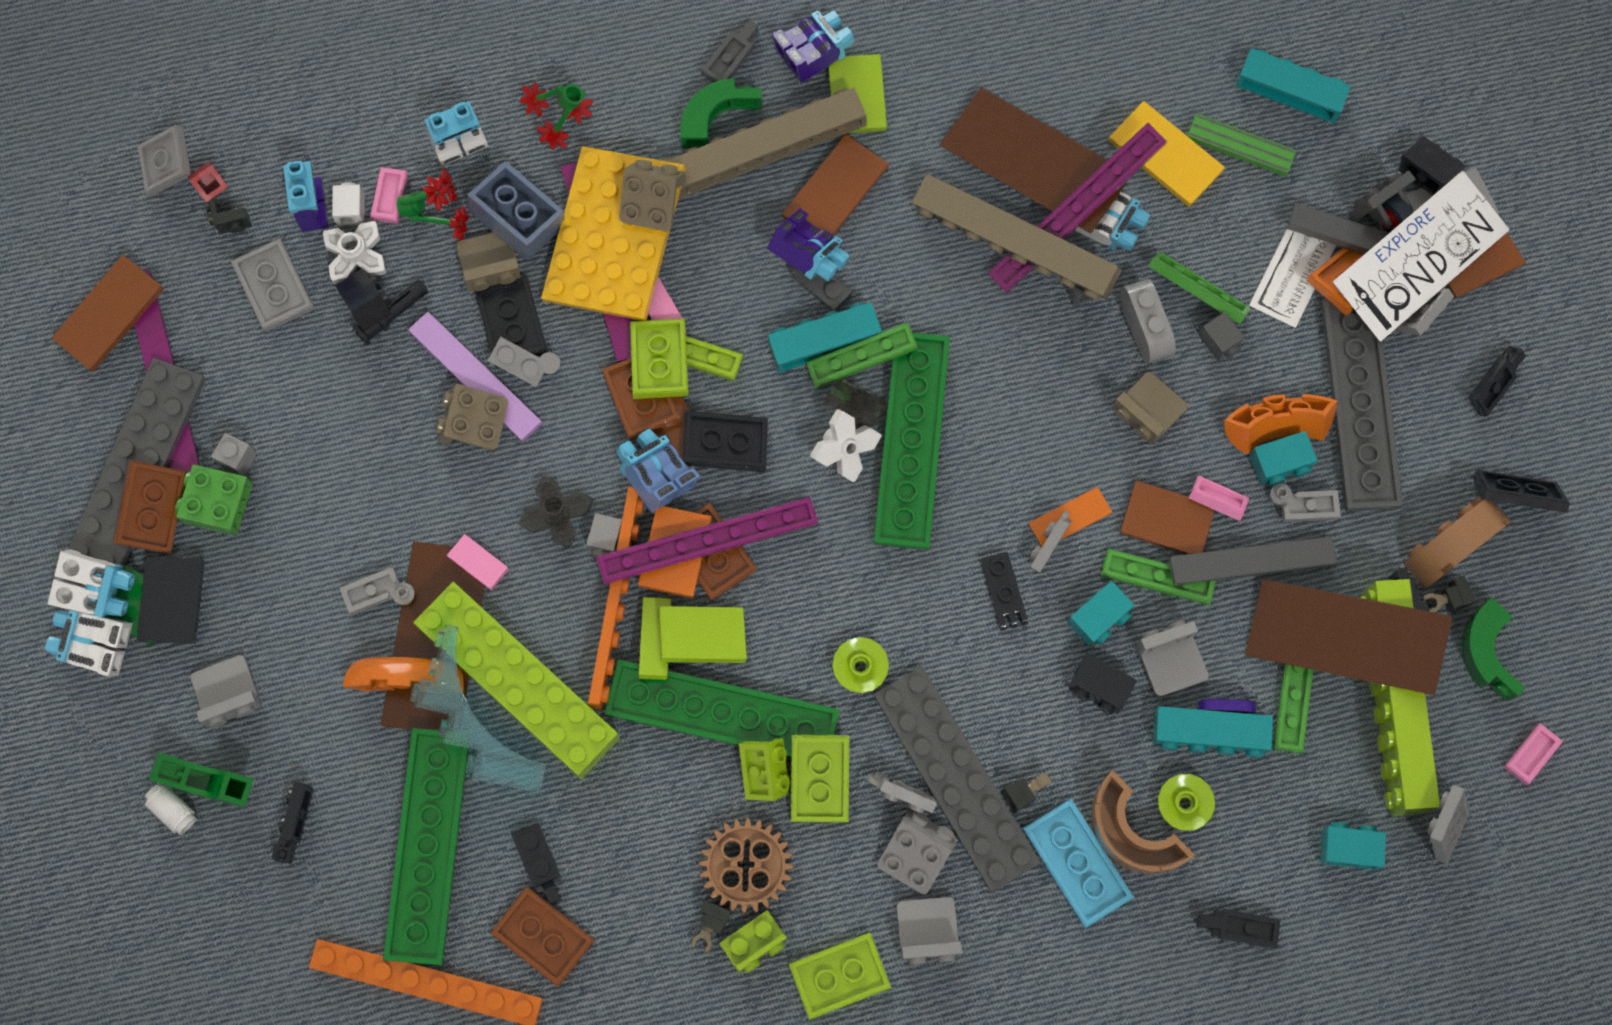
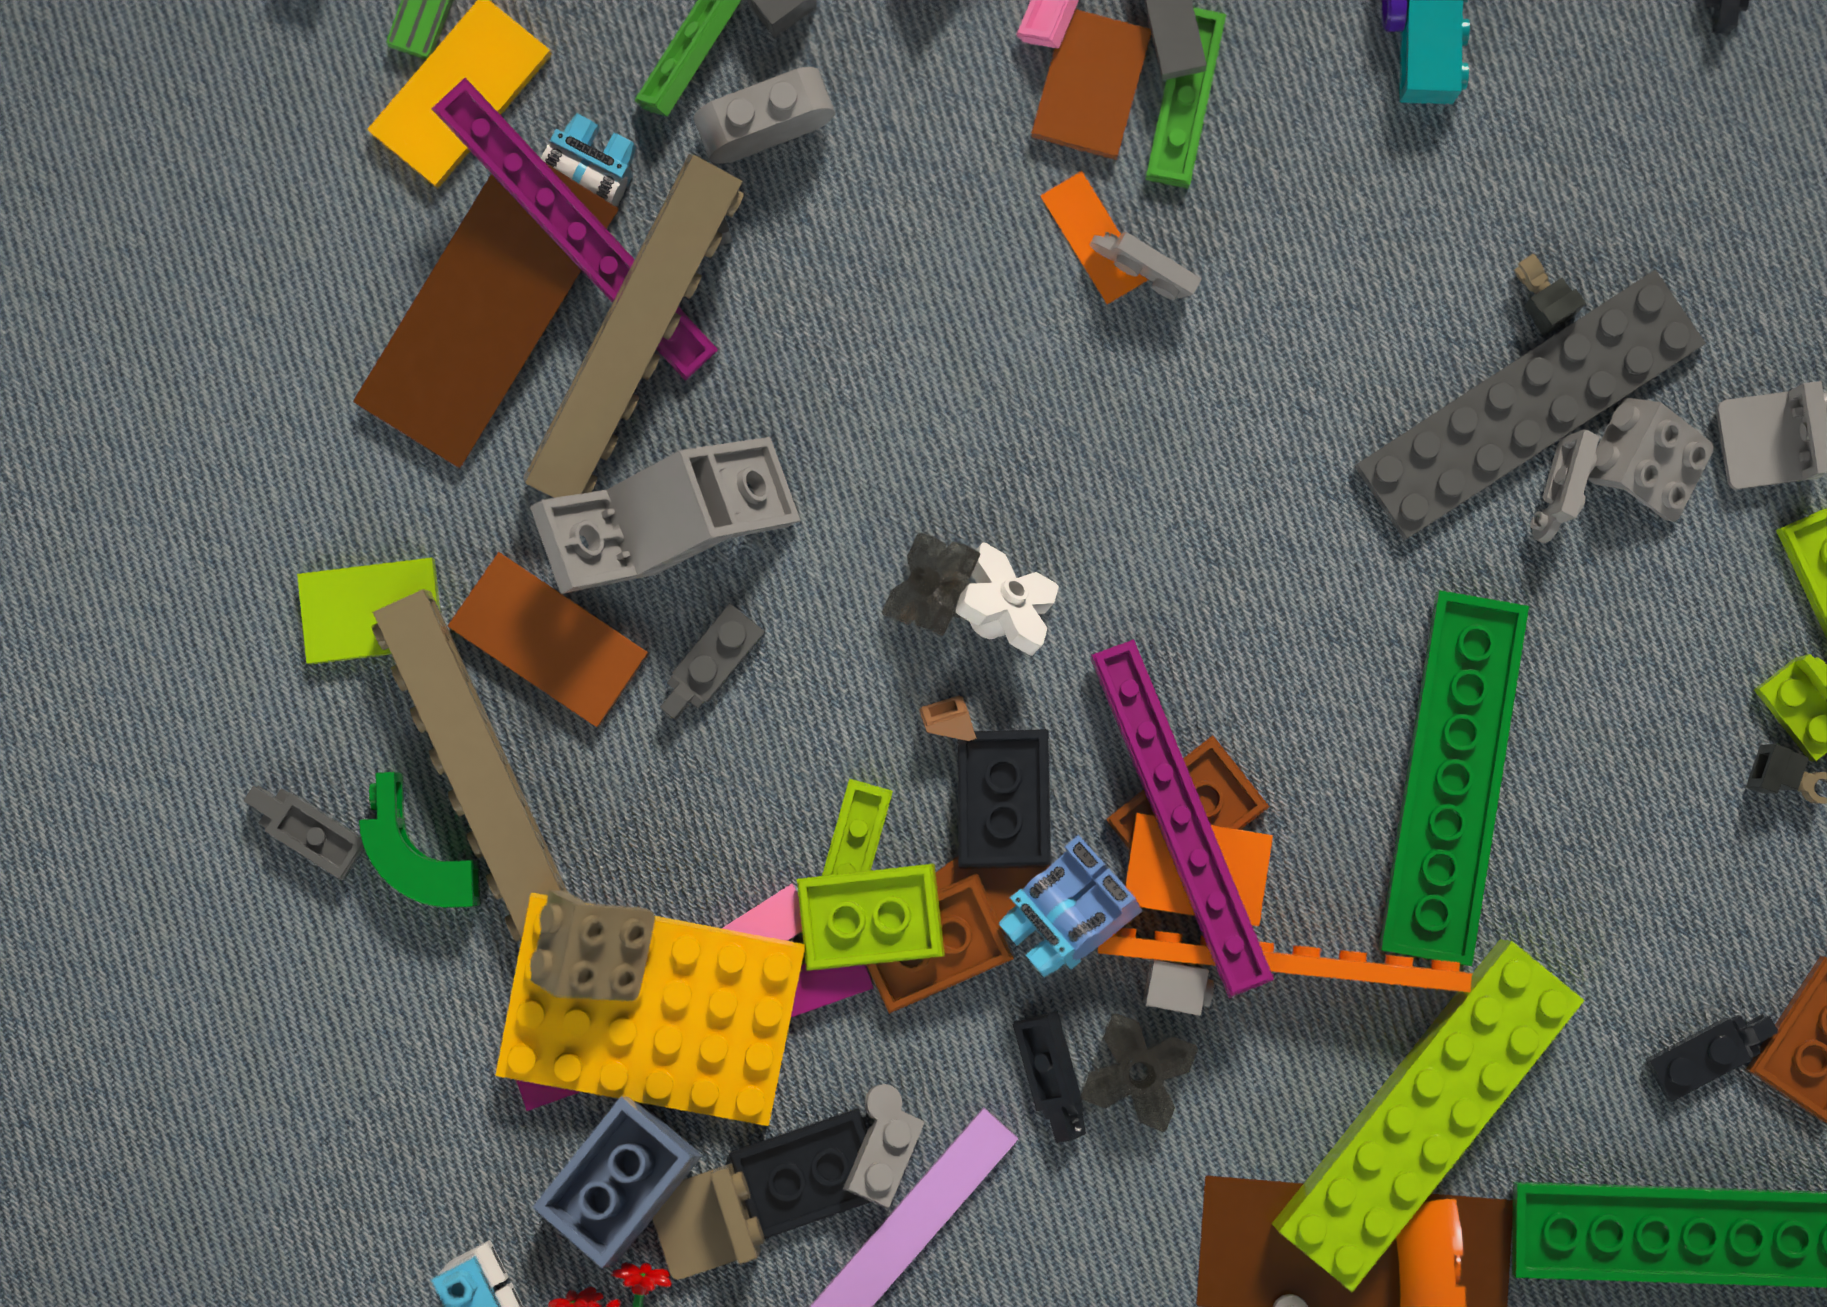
camera: 90 degrees left, 10 degrees up
clear light blue arch [410,624,546,793] -> none
dark tan bracket [435,384,508,450] -> none
bright pink tile [447,534,509,591] -> none
red plant [519,82,593,150] -> none
lime tile [639,597,671,680] -> none
lime tile [658,606,747,663] -> none
medium nougat gear [699,818,793,914] -> none
lime bracket [739,738,790,801] -> none
hips [766,208,850,282] -> none
teal brick [768,302,882,373] -> none
hips [772,10,855,83] -> none
lime tile [791,735,850,822] -> none
bright green tile [806,322,918,389] -> none
lime dish [832,637,889,693] -> none
green plate [873,333,950,550] -> none
black hinge [980,551,1028,631] -> none
medium azure tile [1022,799,1134,929] -> none
teal brick [1067,580,1135,647] -> none
black brick [1068,653,1137,715] -> none
medium nougat brick [1091,770,1195,874] -> none
dark tan bracket [1112,372,1188,445] -> none
light grey bracket [1136,620,1208,697] -> none
lime dish [1158,774,1215,831] -> none
none -> light grey bracket [530,437,801,594]
none -> medium nougat slope [919,695,976,741]
none -> black hinge [1013,1011,1086,1143]

